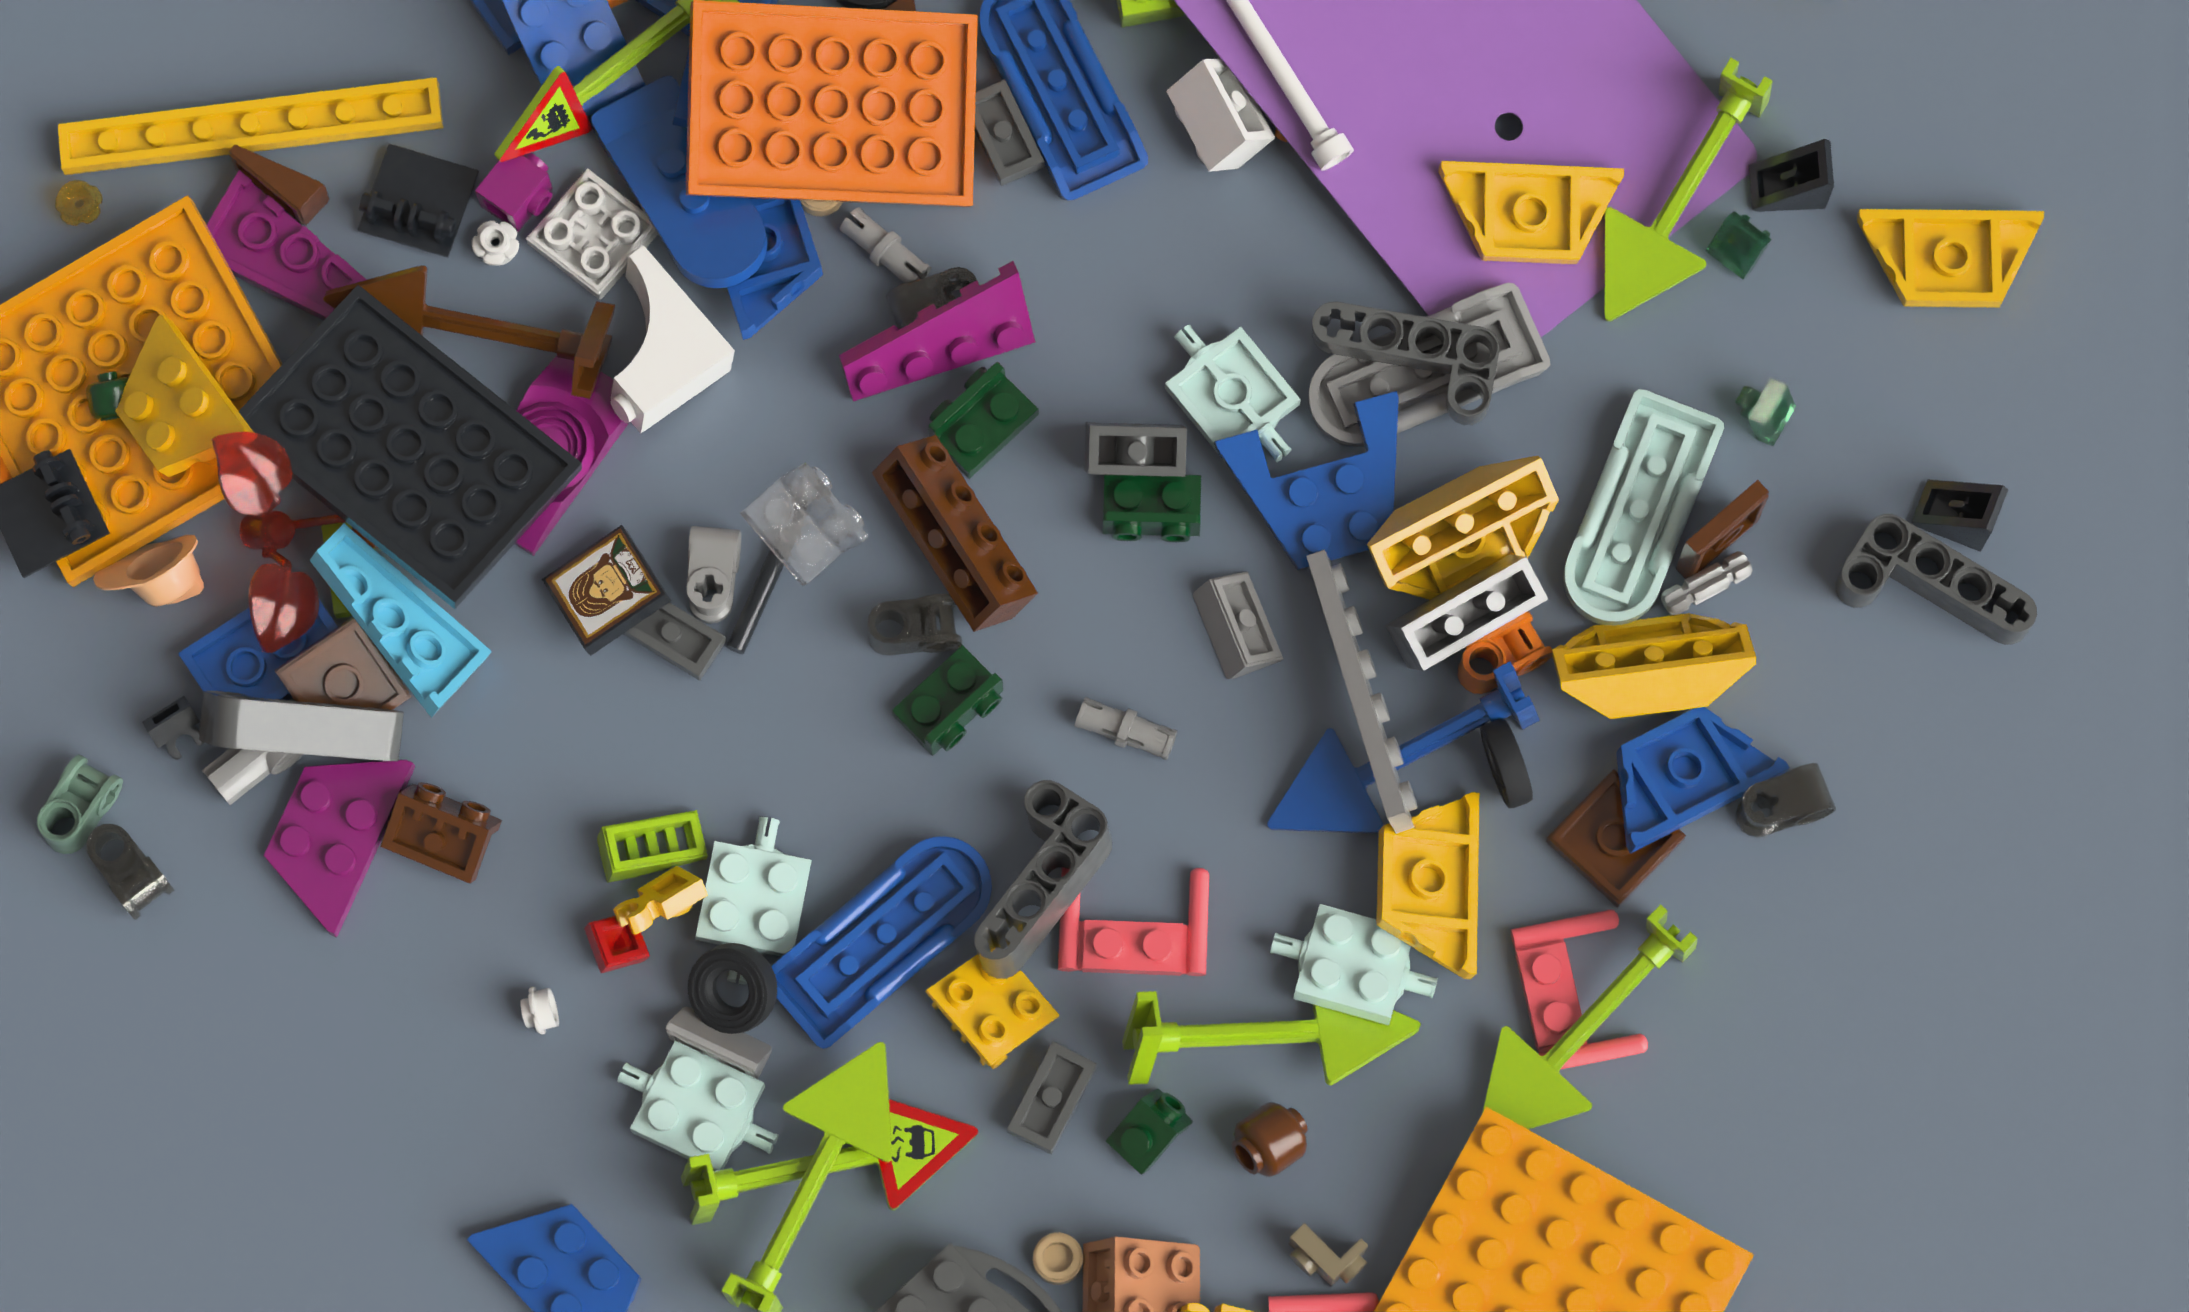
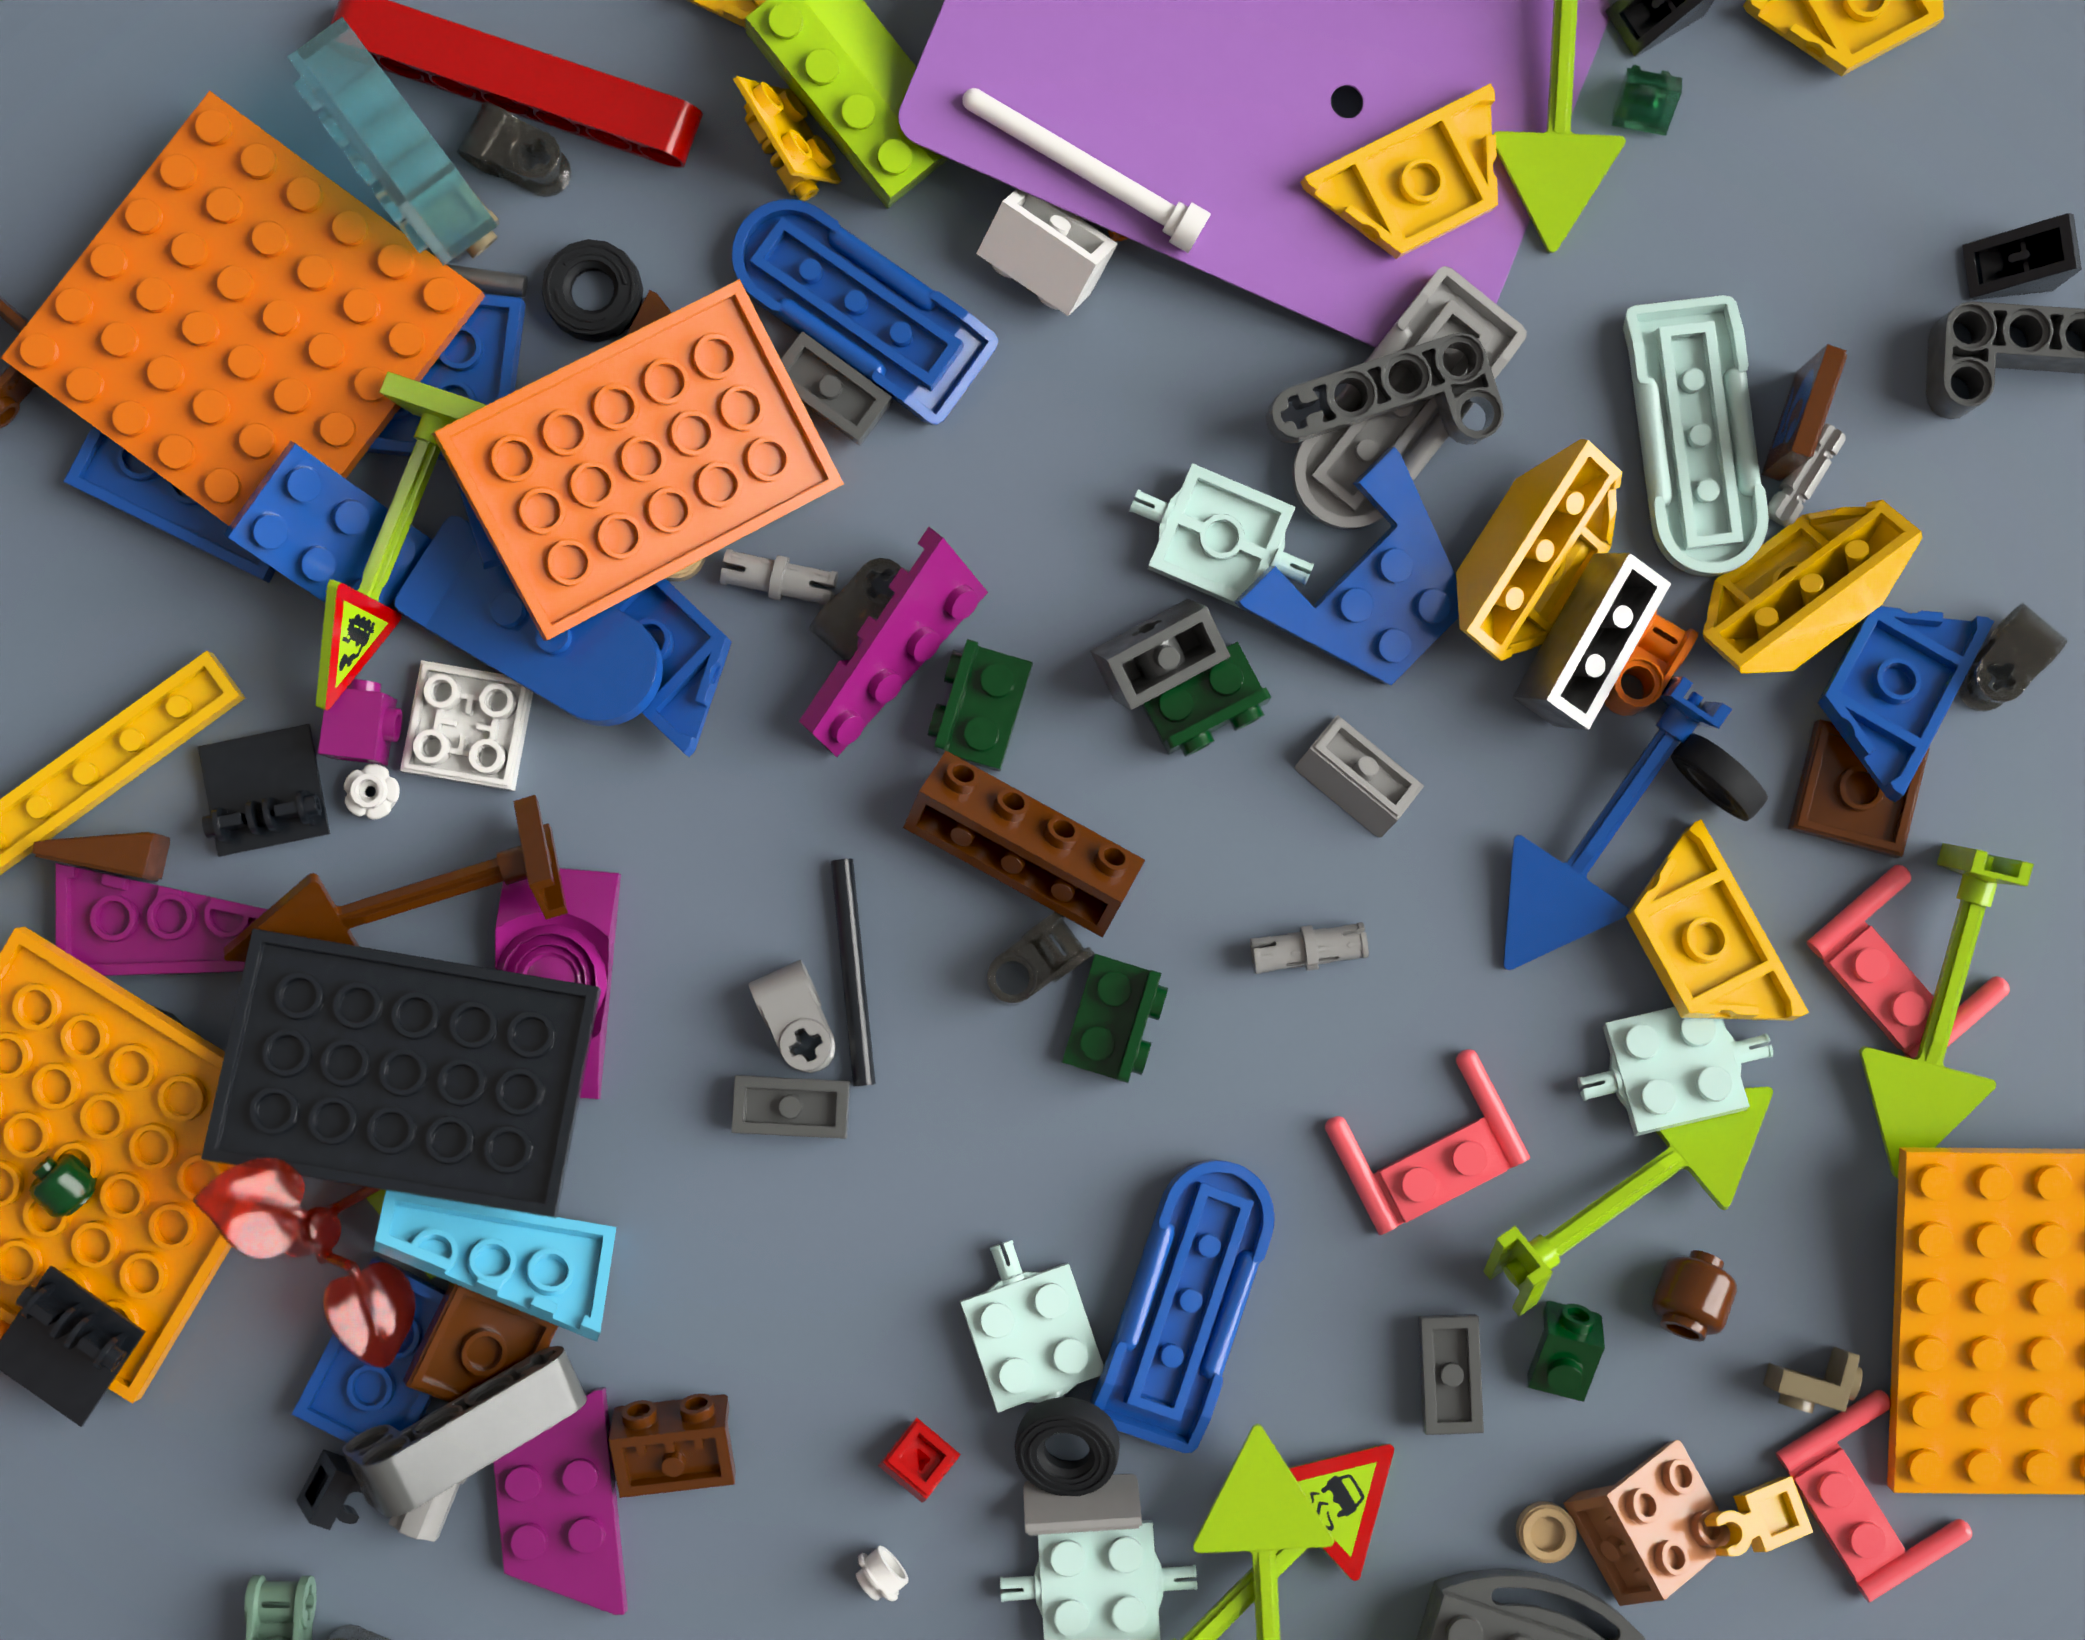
camera: 30 degrees left, 10 degrees up
light nougat piece [93,534,204,607] -> none
yellow wing [115,314,257,477] -> none
tile [542,525,671,656] -> none
lime slope [597,810,708,883] -> none
white arch [611,246,735,433] -> none
yellow plate [613,866,708,934] -> none
clear bracket [740,462,868,587] -> none
yellow hinge [925,948,1060,1070] -> none
dark grey beam [974,780,1112,979] -> none
light grey plate [1306,550,1418,834] -> none
clear green tile [1735,378,1796,446] -> none

